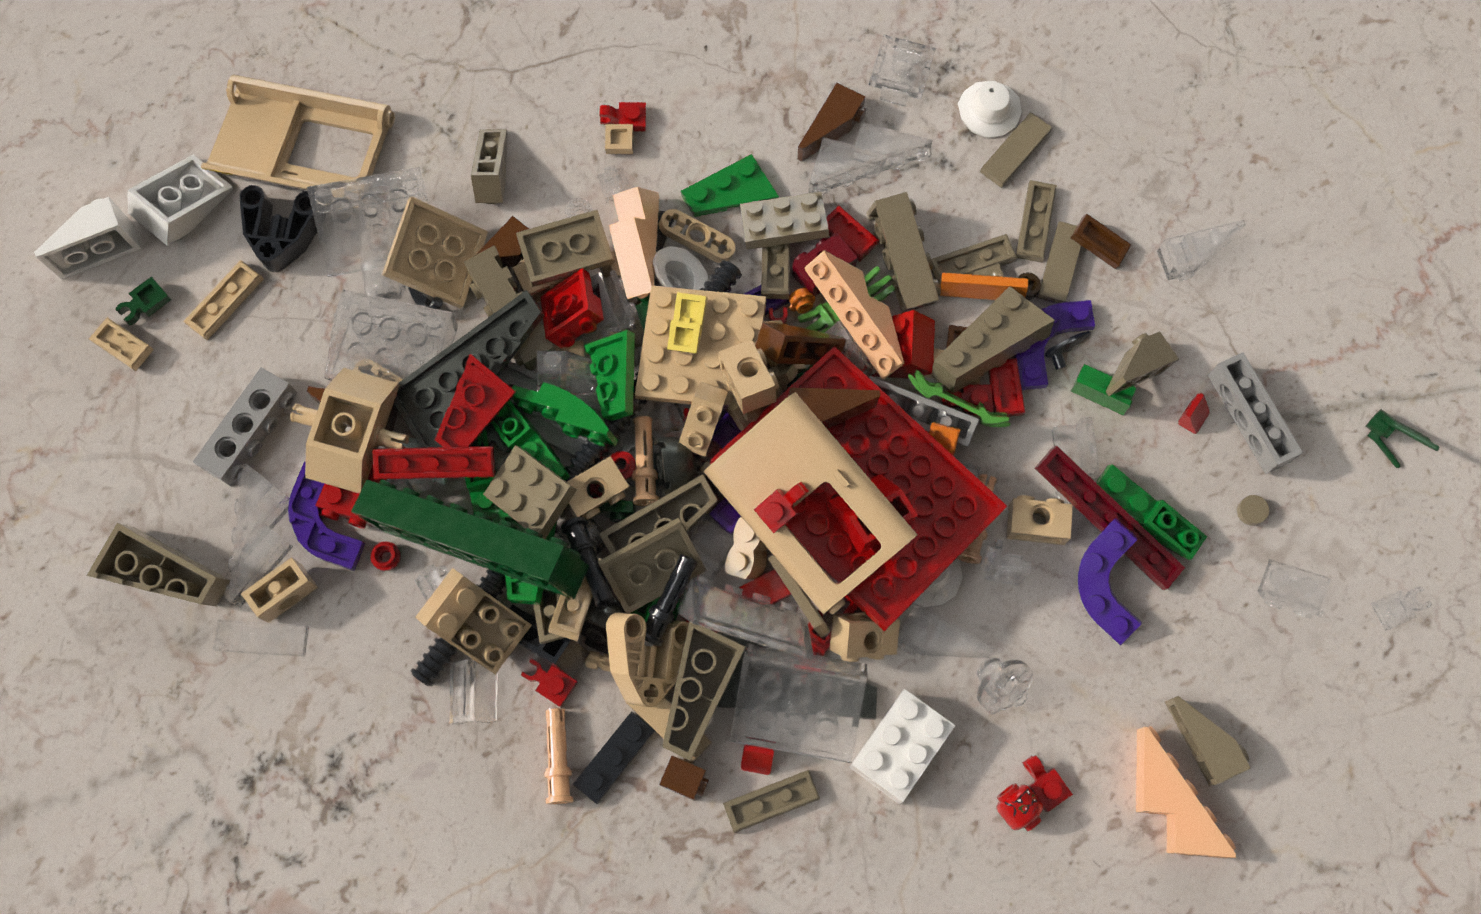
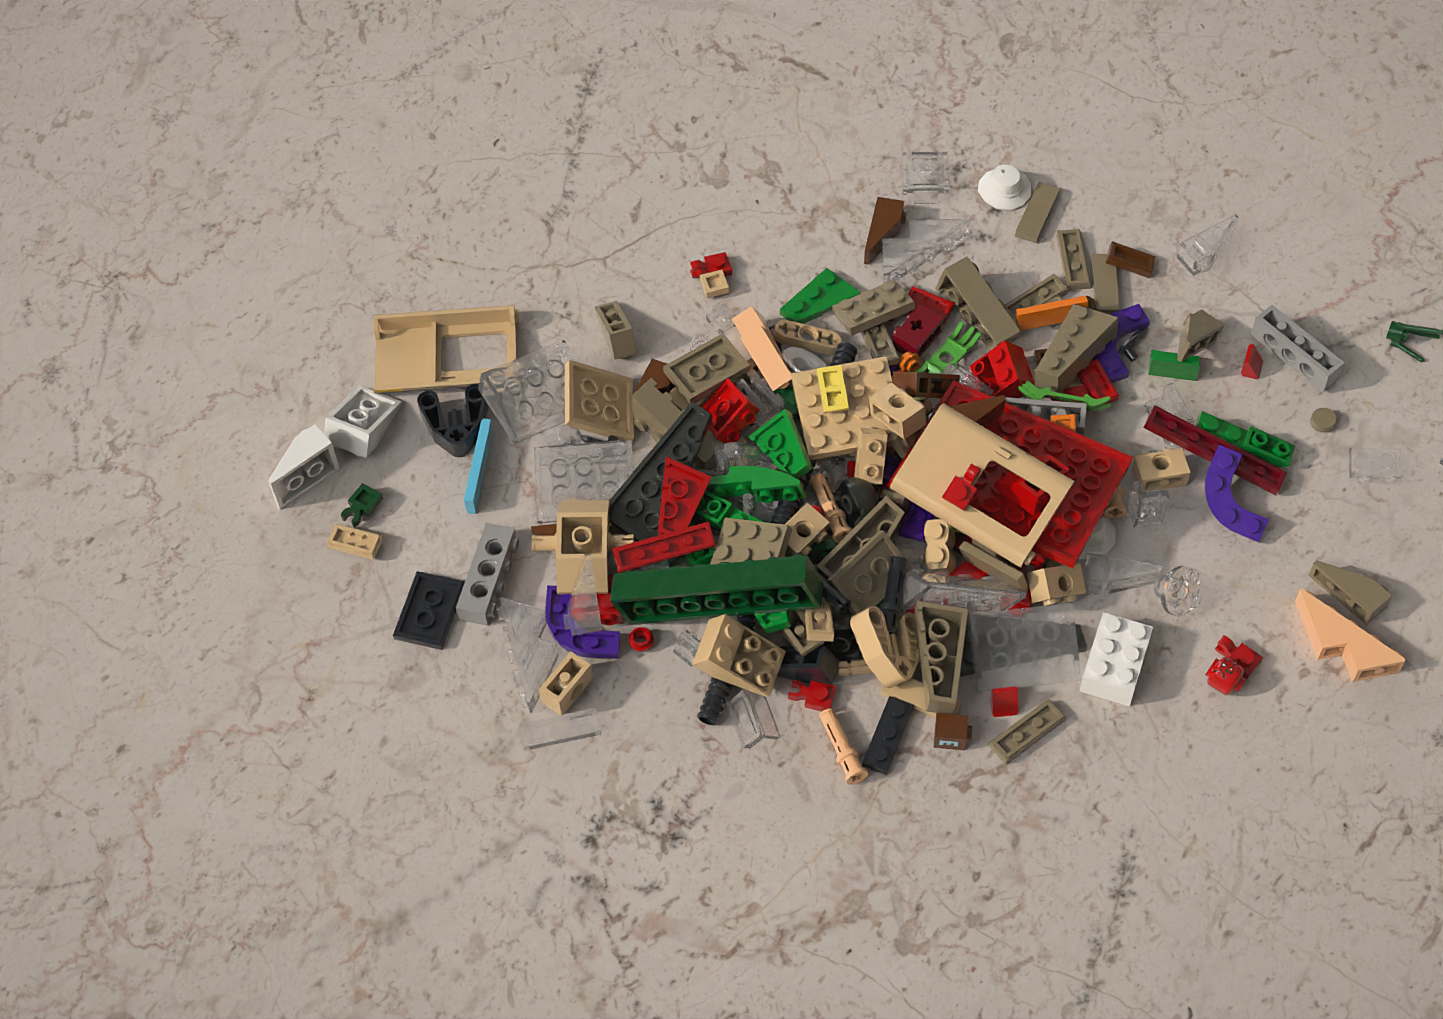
camera: 15 degrees left, 15 degrees down
dark tan wedge [86,523,231,607] -> none
tan tile [183,260,264,340] -> none
light nougat slope [805,251,904,379] -> none
none -> black tile [393,571,465,650]
none -> medium azure tile [464,419,494,514]
none -> clear slope [563,552,602,636]
none -> clear bar [742,493,758,515]

